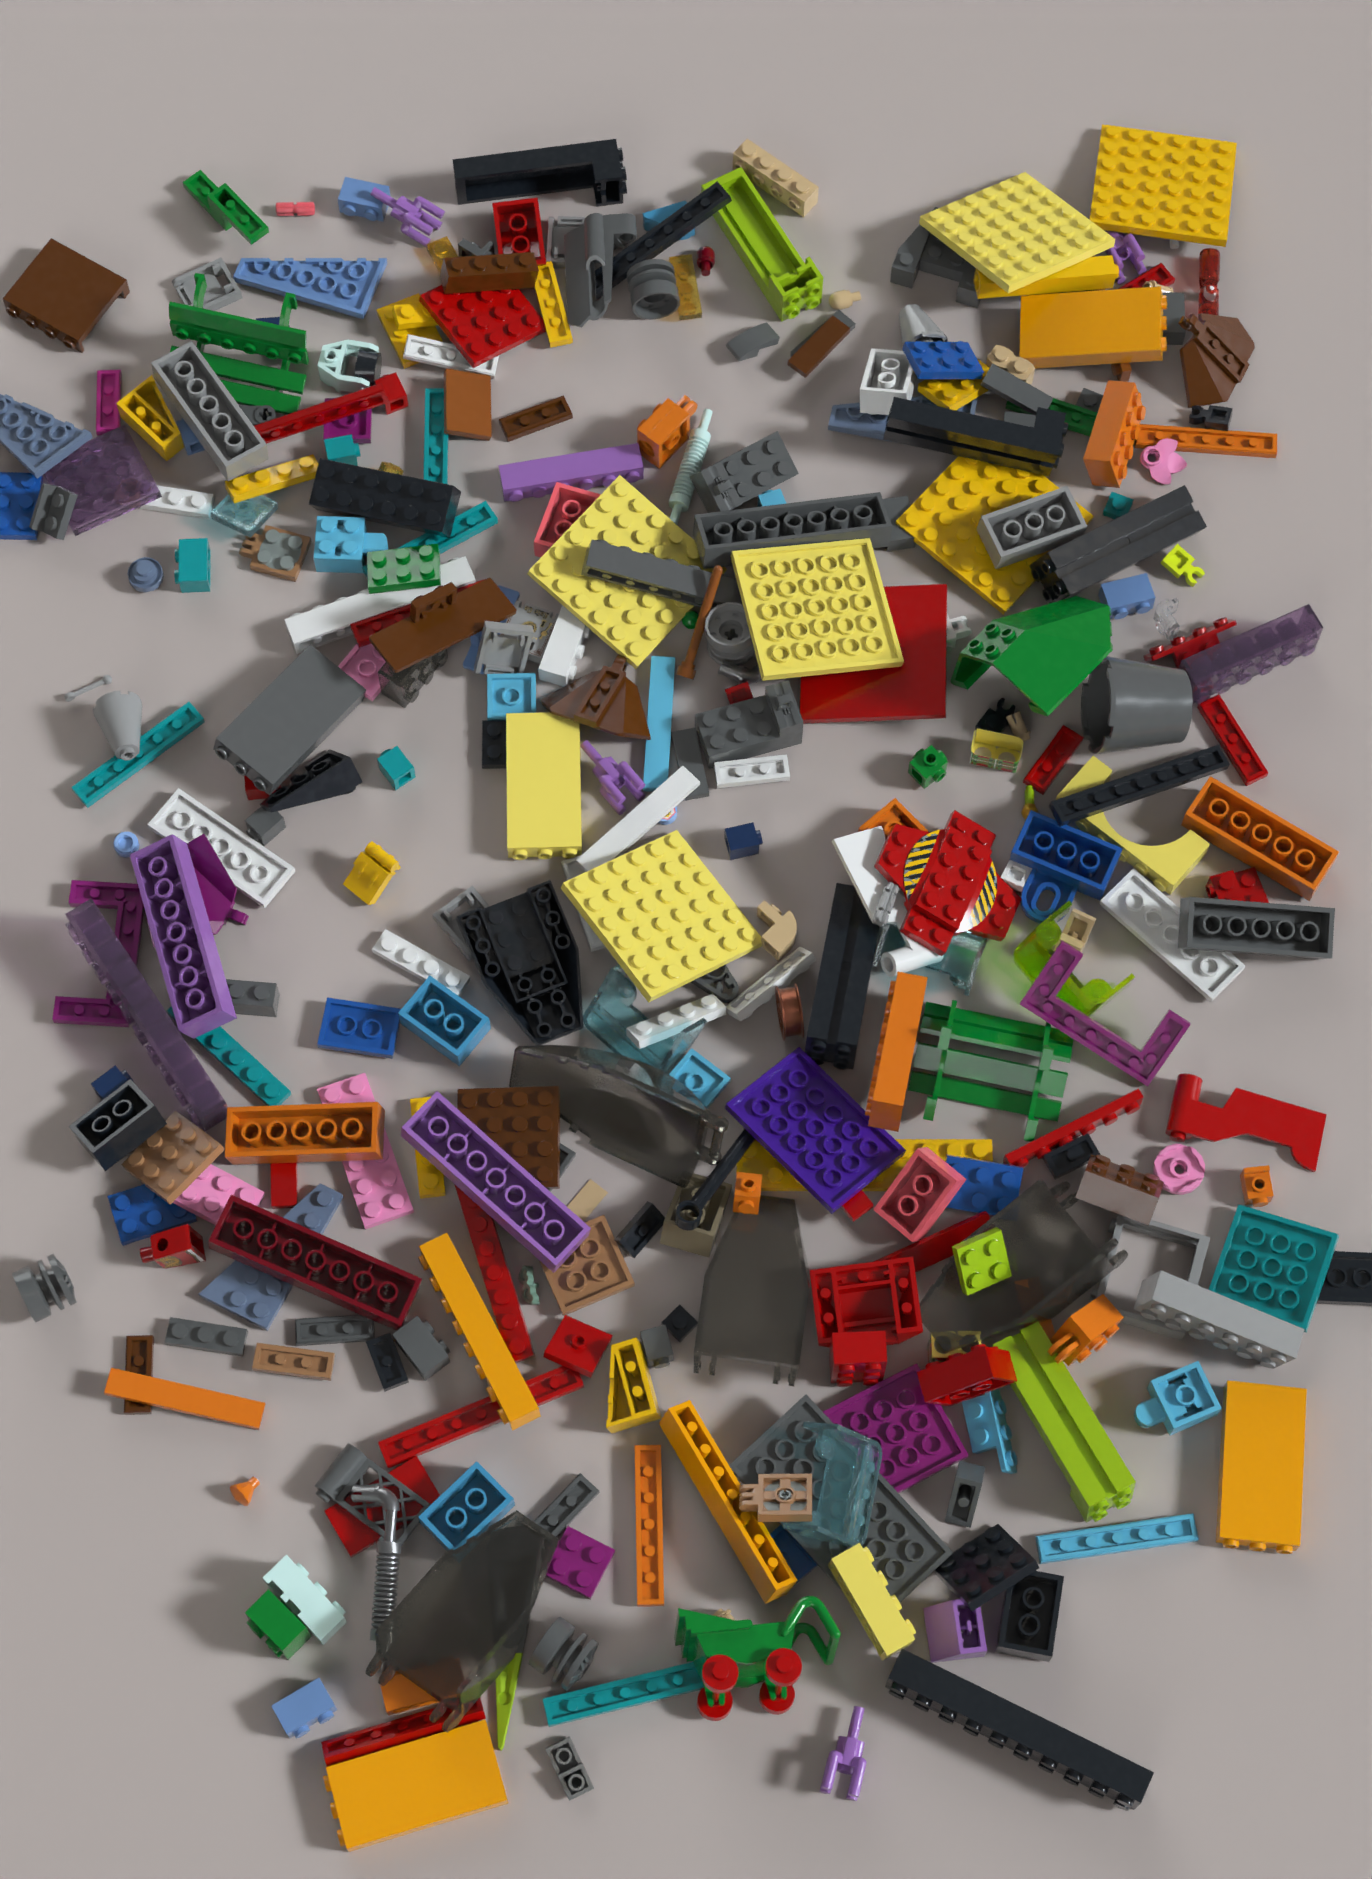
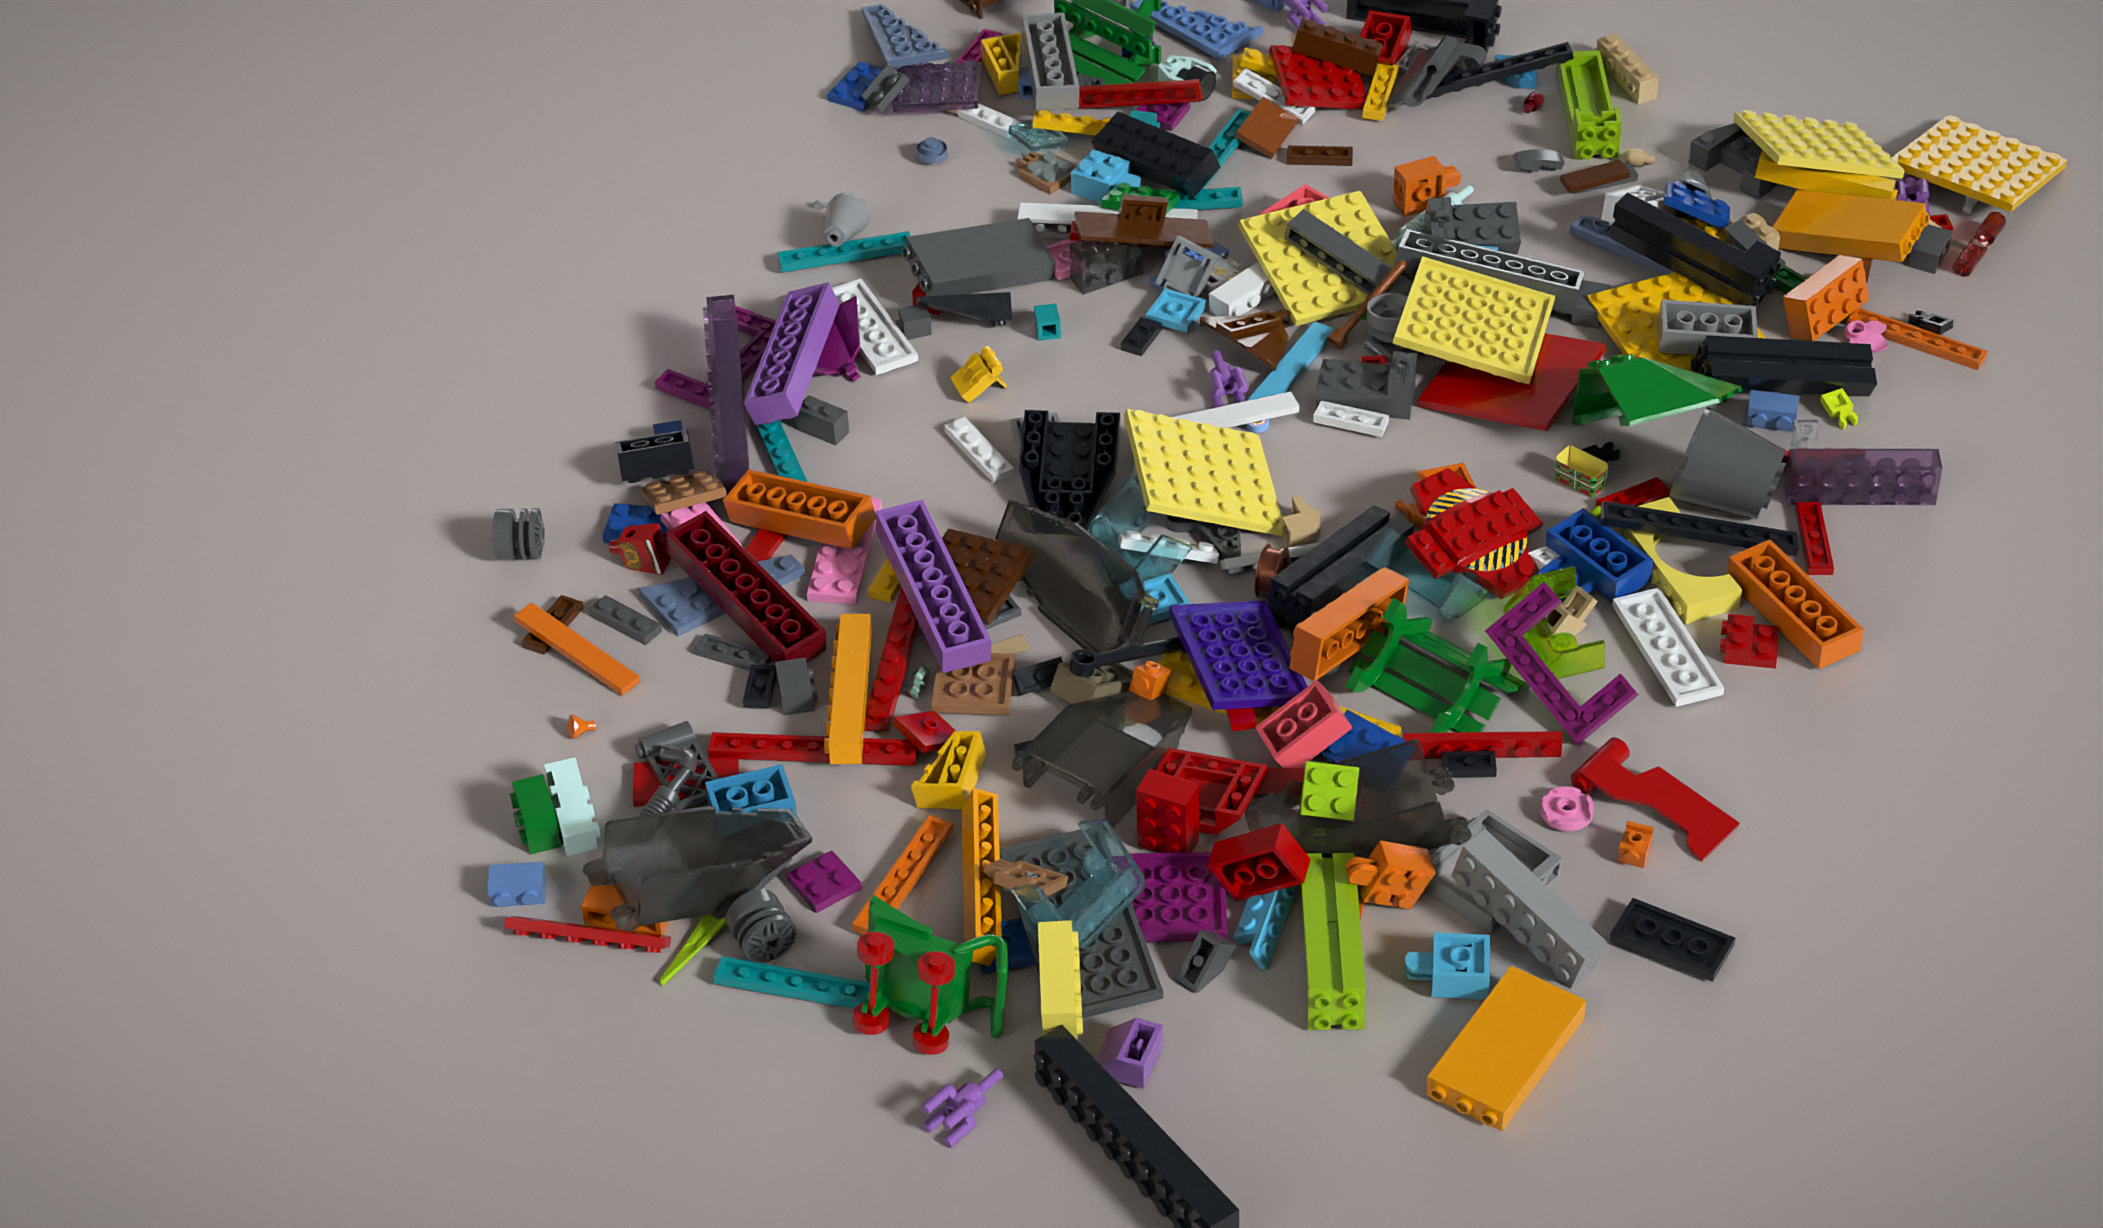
camera: 30 degrees right, 25 degrees down
teal brick [174,538,211,593] -> none
medium nougat plate [252,1343,335,1381] -> none
blue plate [317,997,401,1059] -> none
light orange brick [323,1720,509,1852] -> none
red brick [374,372,408,415] -> none
dark azure brick [398,976,491,1067] -> none
medium lavender brick [499,443,644,502] -> none
light yellow brick [506,712,582,860] -> none
dark grey tile [528,1473,600,1550] -> none
dark grey slope [545,1736,594,1801] -> none
dark grey wheel [627,259,680,320] -> none
dark grey brick [640,1325,674,1369] -> none
clear yellow plate [669,254,702,321] -> none
dark grey tile [671,728,709,801] -> none
dark blue brick [724,822,763,860] -> none
white door [832,826,944,977] -> none
light grey axle [872,882,899,927] -> none
green brick [908,745,948,789] -> none
black plate [934,1524,1039,1612] -> none
black brick [995,1571,1064,1662] -> none
tan pin [1006,711,1031,742] -> none
medium azure tile [1035,1513,1199,1564] -> none
brick [1075,1155,1164,1226] -> none
reddish brown panel [1178,313,1255,408] -> none
dark grey brick [1178,897,1335,959] -> none
teal plate [1208,1204,1339,1333] -> none

